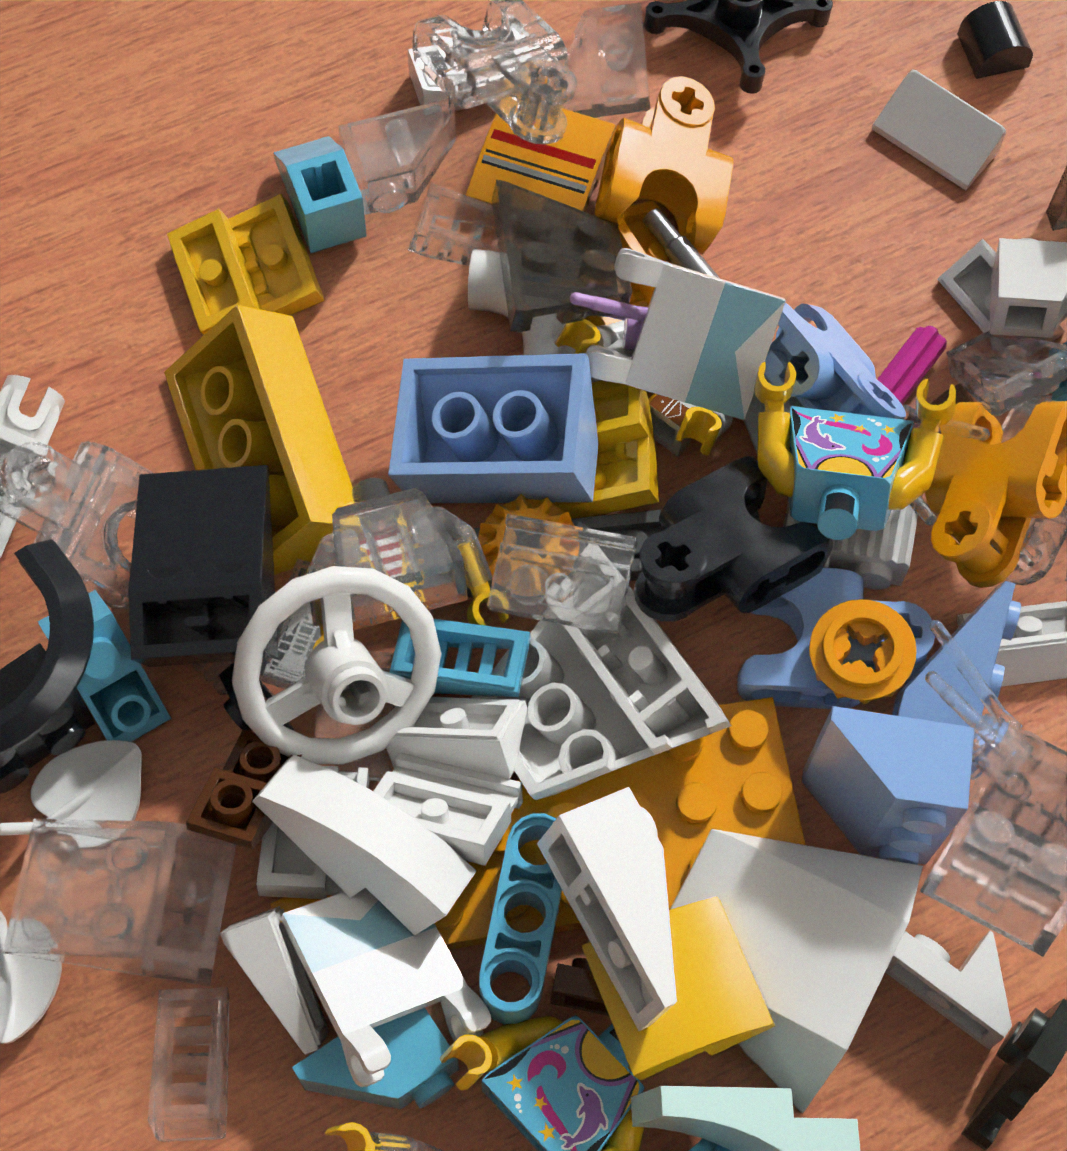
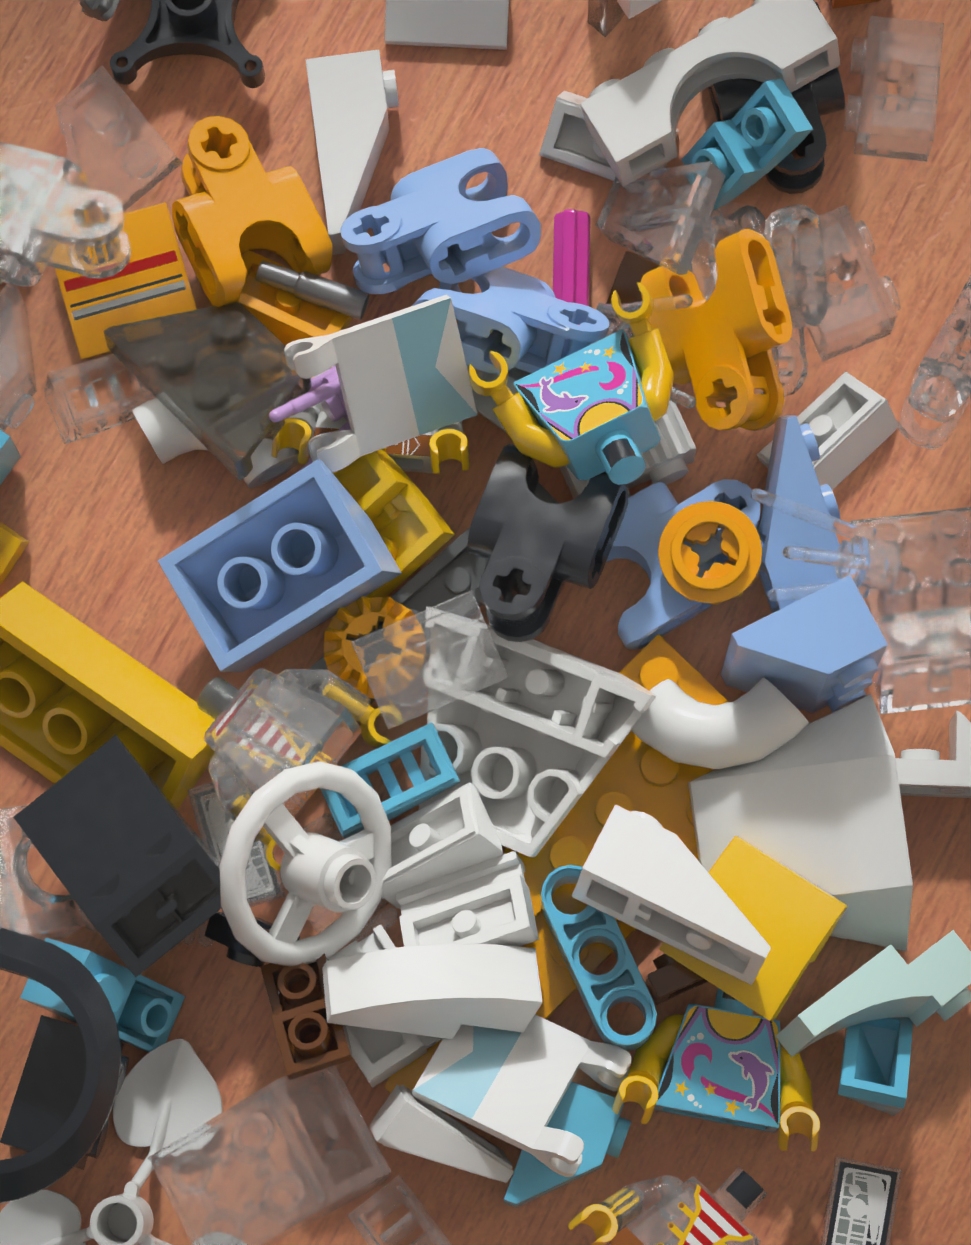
camera: 30 degrees left, 10 degrees up
none -> white slope [305,50,399,255]
none -> light blue piece [341,148,541,294]
none -> white cylinder [631,677,809,770]

